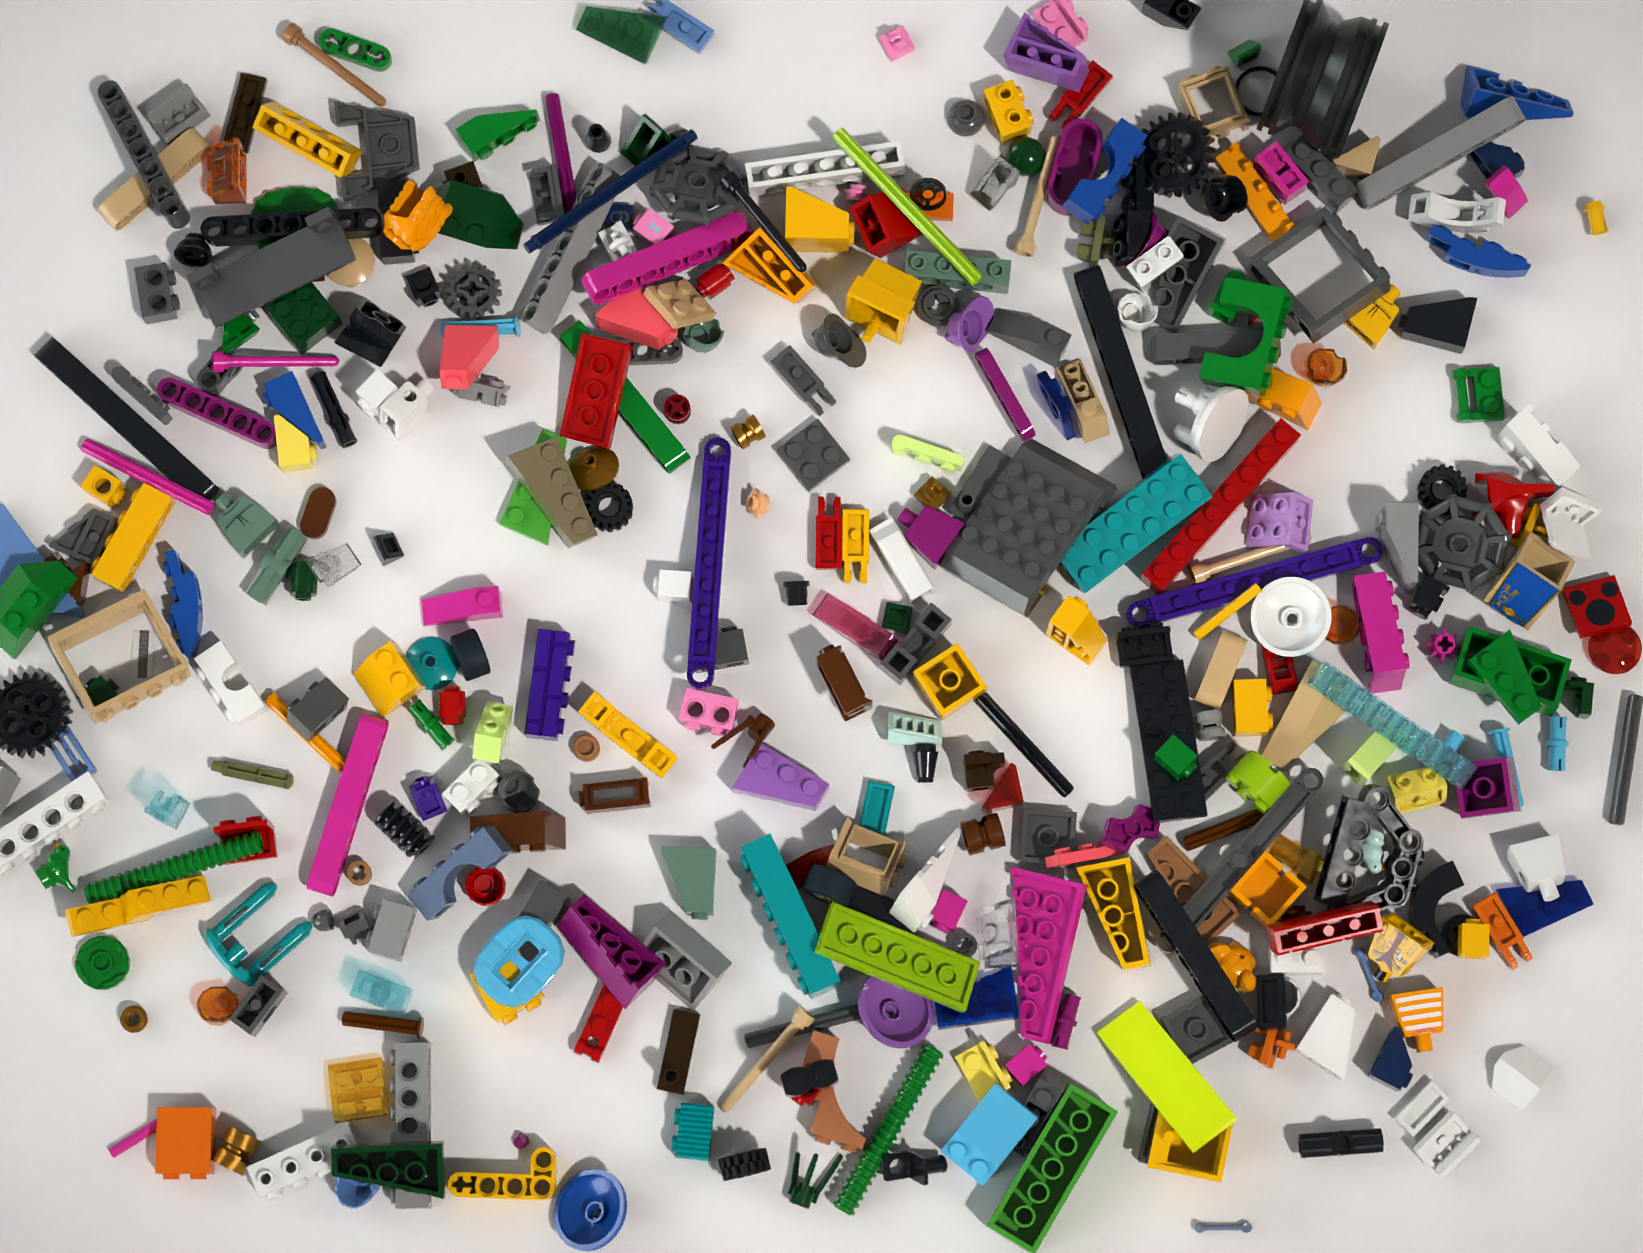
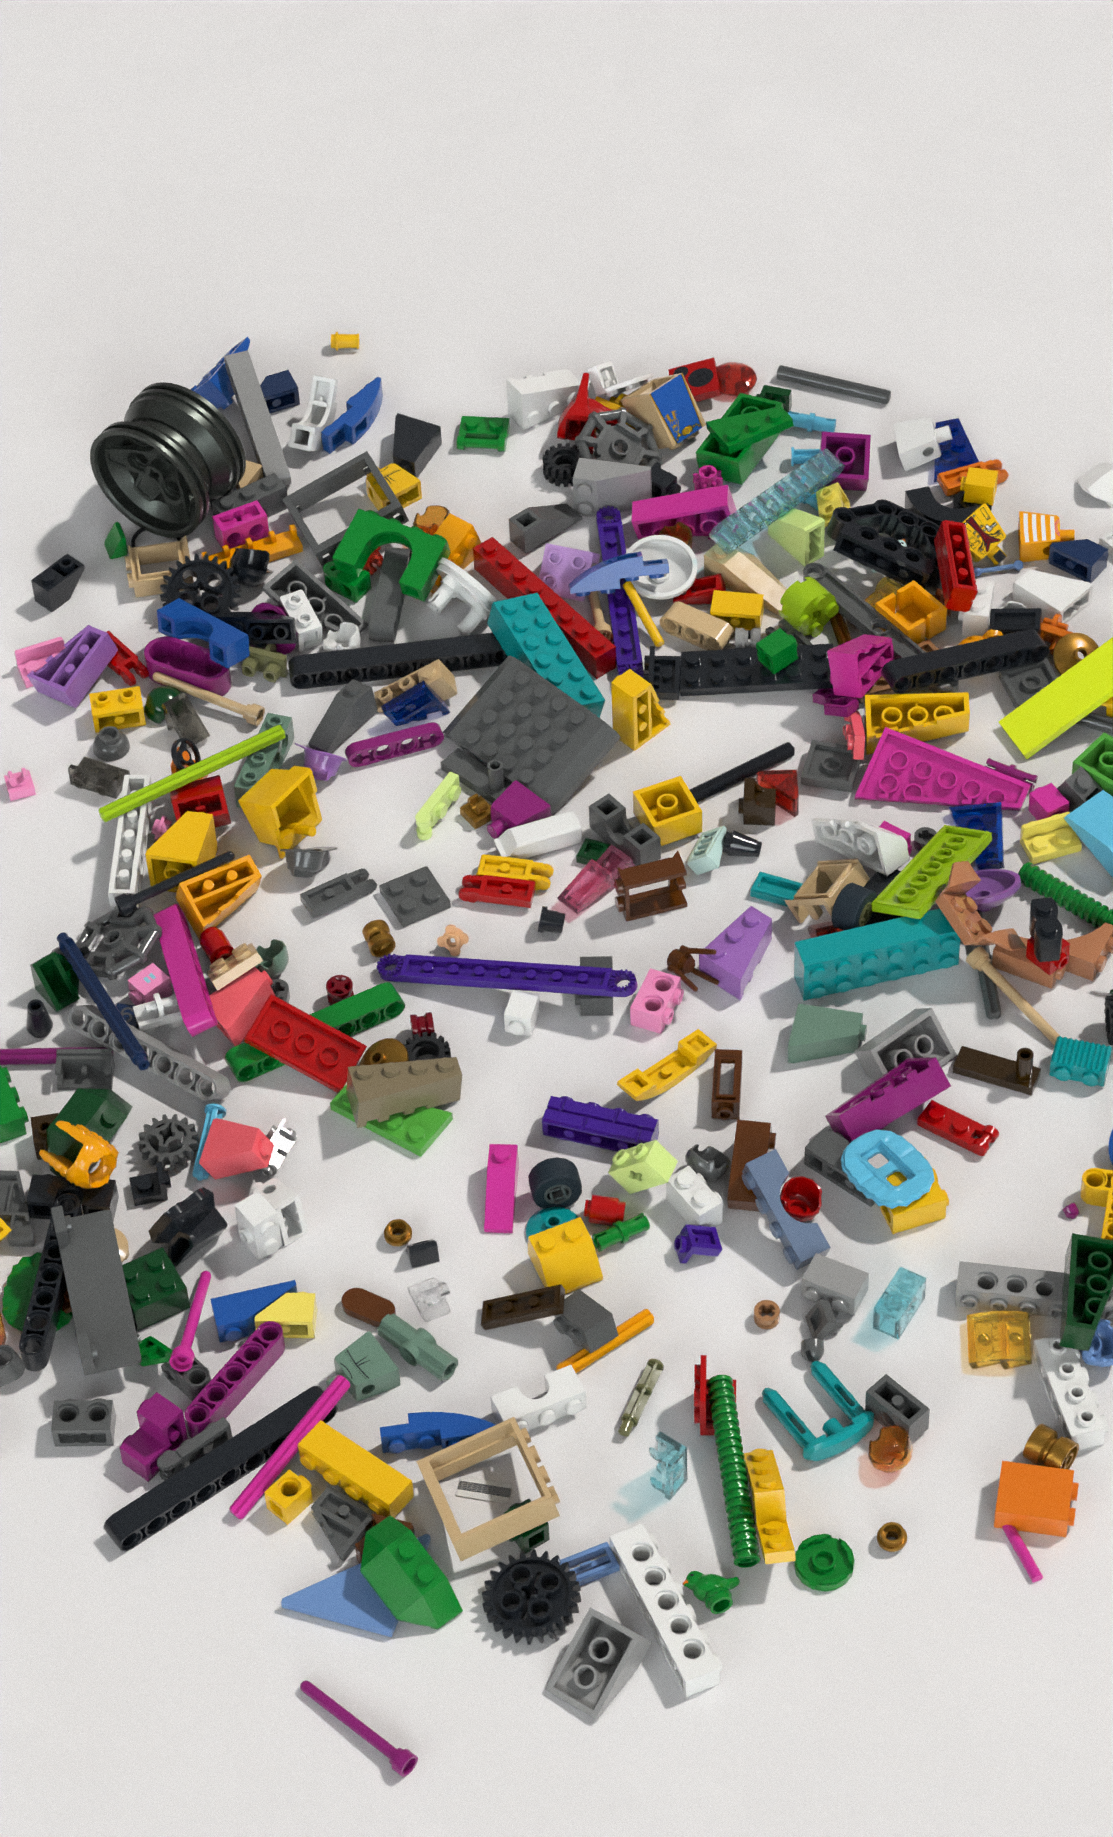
camera: 80 degrees left, 30 degrees down
black piece [174,233,212,267] -> none
dark green brick [290,561,318,601] -> none
dark pink beam [306,713,389,897] -> none
black pin [310,371,358,448] -> none
reddish brown axle [342,1011,424,1039] -> none
black piece [375,801,435,858] -> none
medium nougat tile [573,734,600,762] -> none
reddish brown wheel [960,812,1006,856] -> none
clear slope [976,899,1018,969] -> none
dark pink slope [1484,165,1528,219] -> none
none -> clear smoke bracket [68,757,130,799]
none -> magenta brick [119,1392,188,1482]
none -> pearl gold plate [384,1219,412,1246]
none -> dark red wheel [410,1012,435,1040]
none -> dark brown tile [481,1284,565,1330]
none -> dark grey slope [509,504,582,553]
none -> slope [569,551,669,597]
none -> dark pink wedge [827,634,895,699]
none -> nougat piece [935,861,1026,951]
none -> pearl gold dish [1053,633,1099,675]

